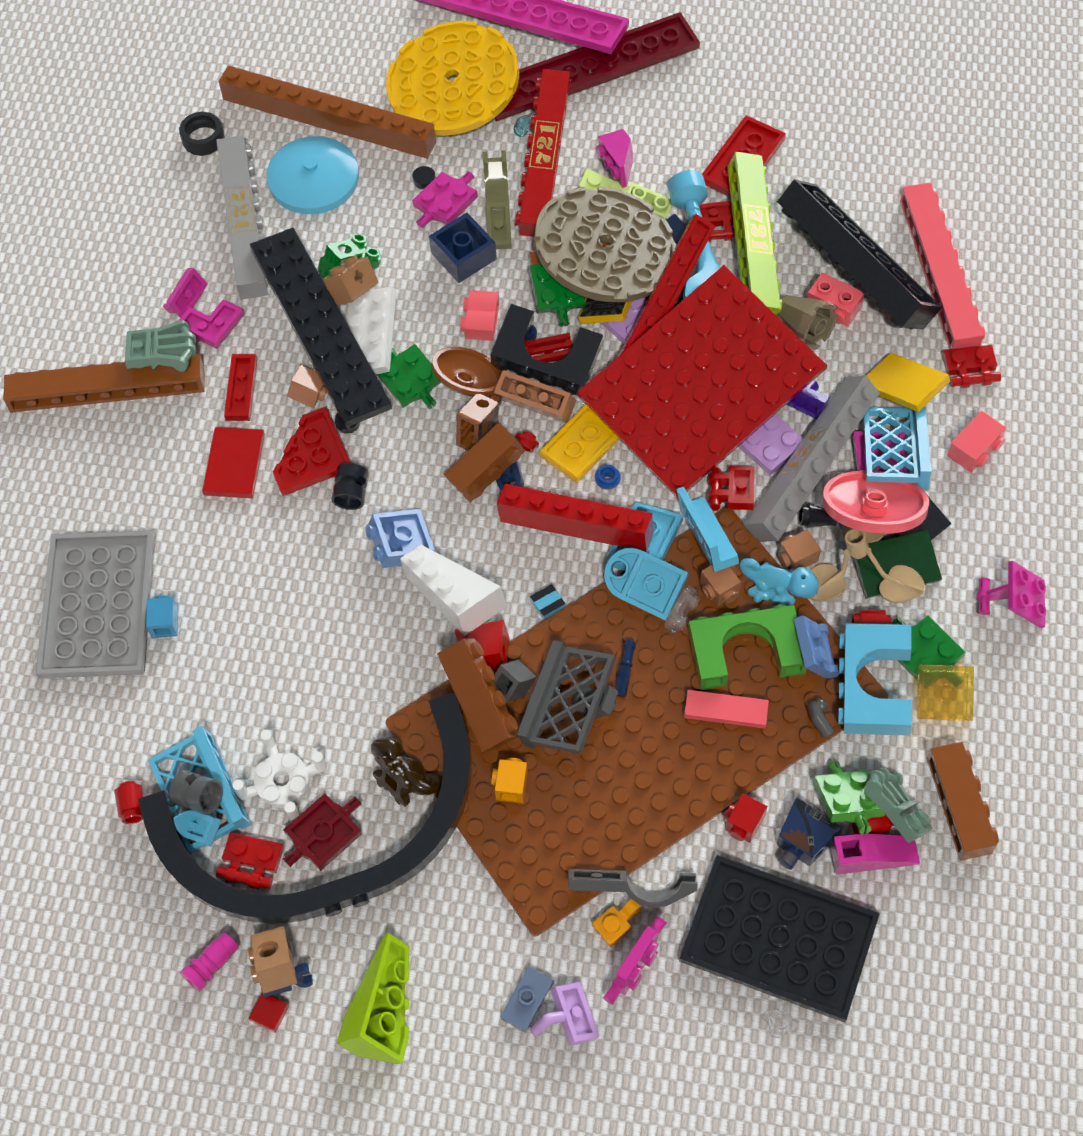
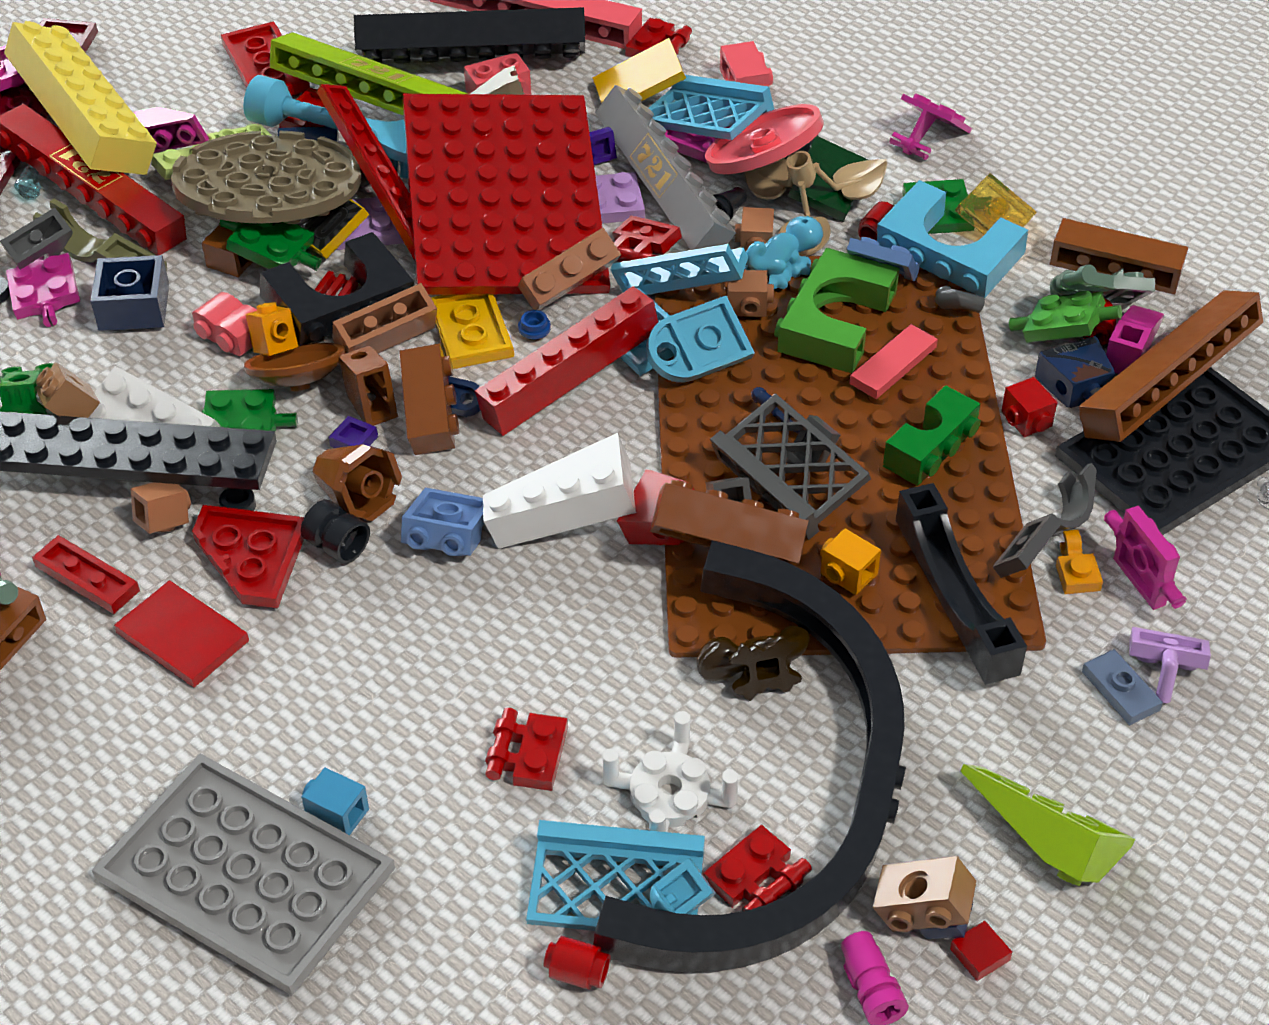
camera: 60 degrees left, 15 degrees down
dark grey wheel [169,770,223,815] -> none
dark red plate [283,793,362,871] -> none
tile [530,584,566,620] -> none
clear plate [664,585,701,634] -> none
none -> dark grey slope [0,207,73,270]
none -> light yellow brick [4,21,157,175]
none -> light orange brick [246,302,298,356]
none -> dark orange cone [312,444,402,521]
none -> dark purple plate [329,415,378,448]
none -> red plate [485,707,568,791]
none -> nougat brick [518,227,621,310]
none -> green arch [883,385,981,486]
none -> black arch [895,483,1027,685]
none -> dark orange brick [1079,290,1263,442]

